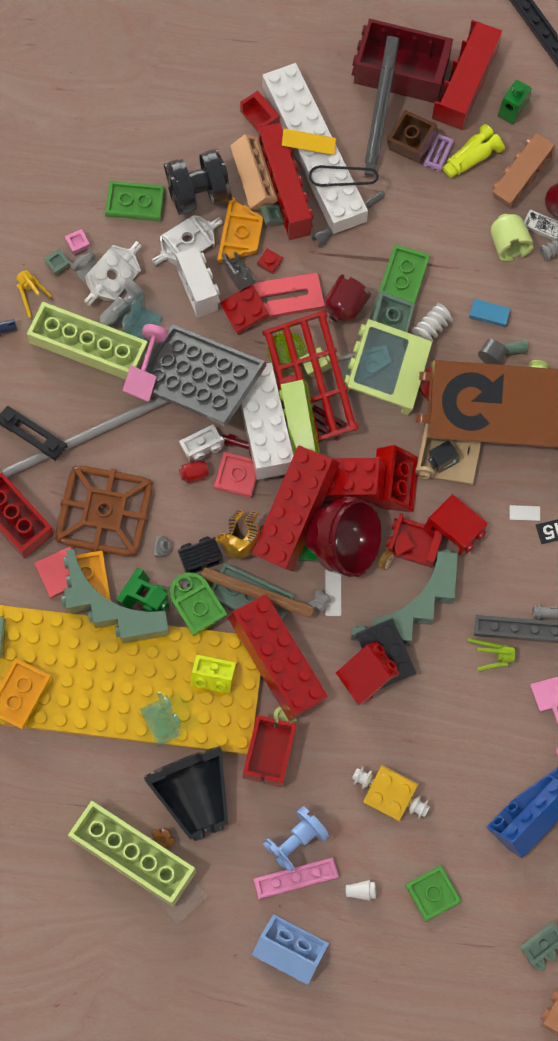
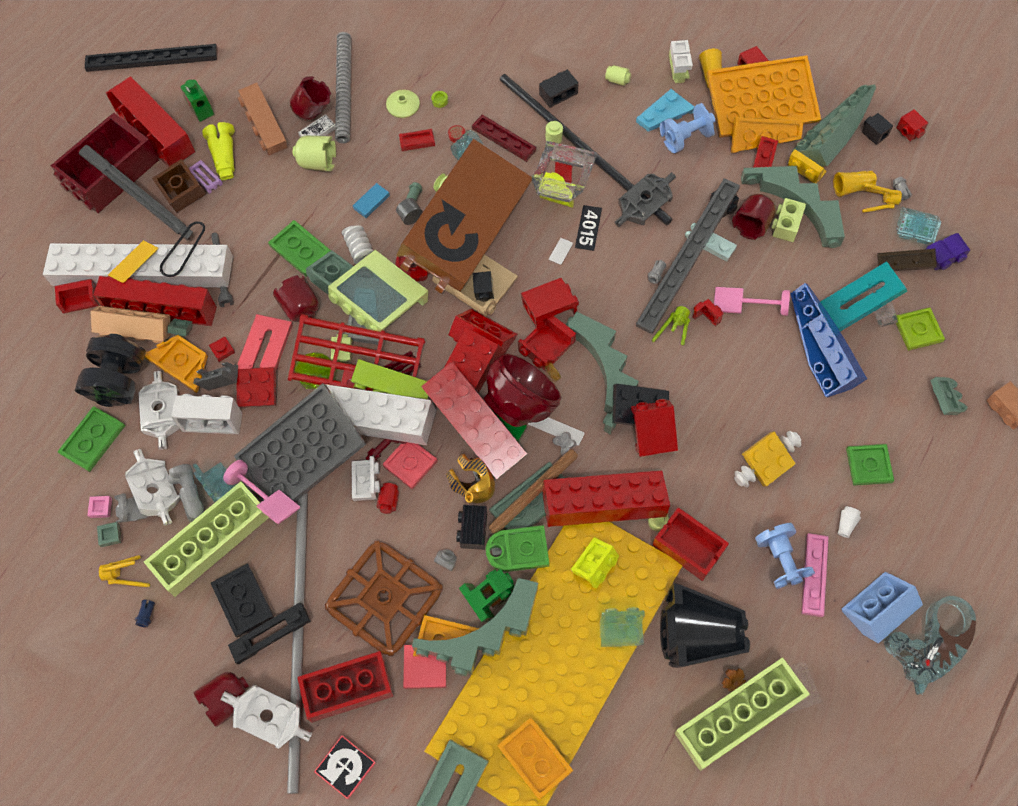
camera: 60 degrees left, 5 degrees down
none -> black plate [211,563,274,638]
none -> red bracket [692,299,724,327]
none -> clear light blue animal [884,596,976,695]

